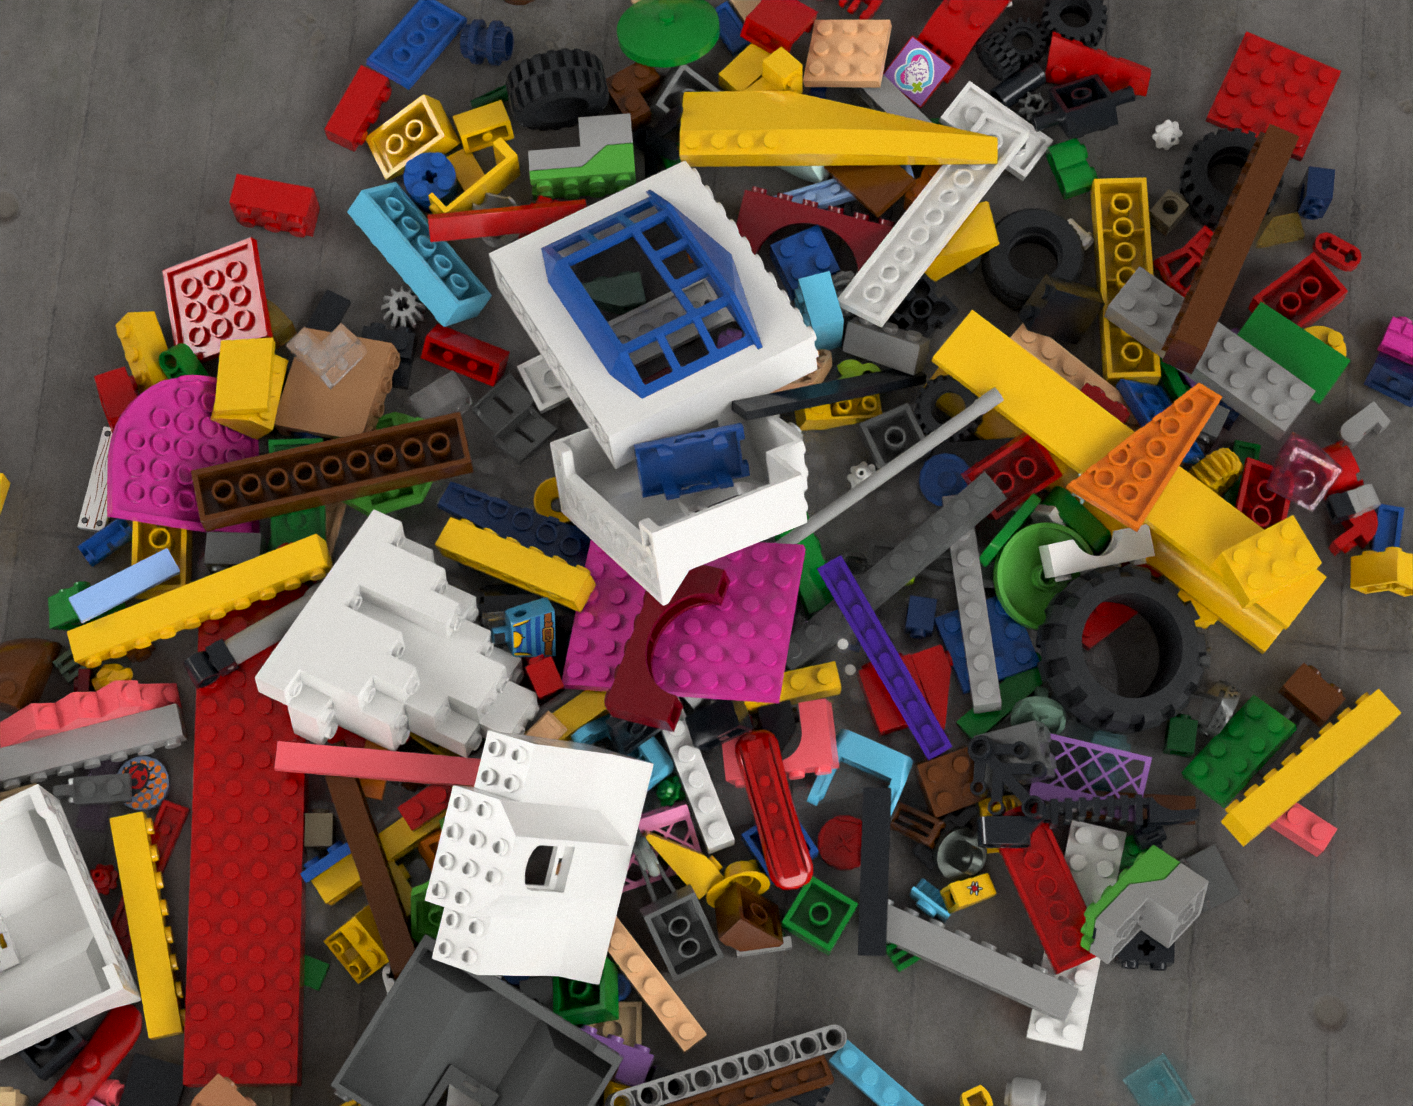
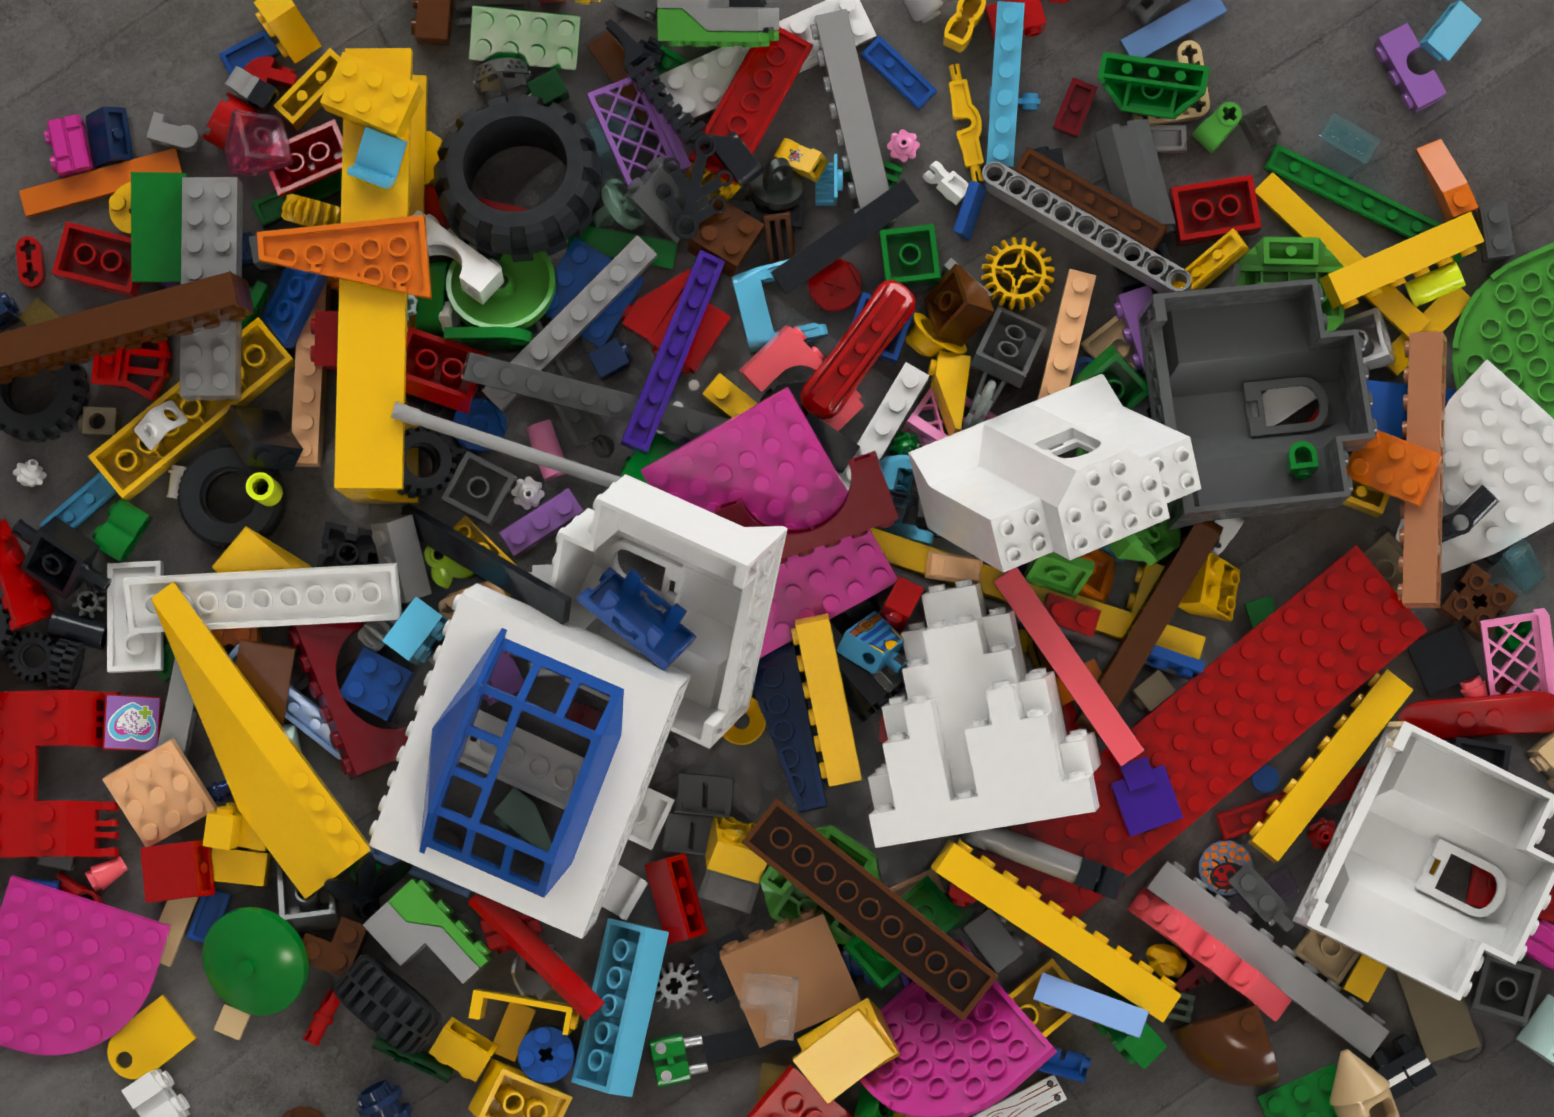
camera: 125 degrees left, 10 degrees up
none -> orange tile [19,148,183,218]
none -> dark azure tile [39,472,118,530]
none -> white bracket [134,400,188,450]
none -> neon yellow pin [246,472,283,506]
none -> yellow brick [274,48,340,131]
none -> red pin [303,989,341,1046]
none -> medium azure piece [347,126,407,189]
none -> medium lavender brick [499,488,584,559]
none -> bright pink pin [525,420,565,481]
none -> white piece [602,865,648,920]
none -> green piece [648,1033,708,1088]
none -> yellow slope [705,816,767,884]
none -> blue tile [860,35,937,111]
none -> bright pink plant [887,129,920,162]
none -> white plate [923,161,968,205]
none -> yellow piece [948,64,984,183]
none -> blue tile [953,181,987,241]
none -> yellow gear [981,237,1055,311]
none -> dark purple piece [1109,756,1183,837]
none -> blue tile [1250,765,1279,793]
none -> green plate [1285,441,1319,480]

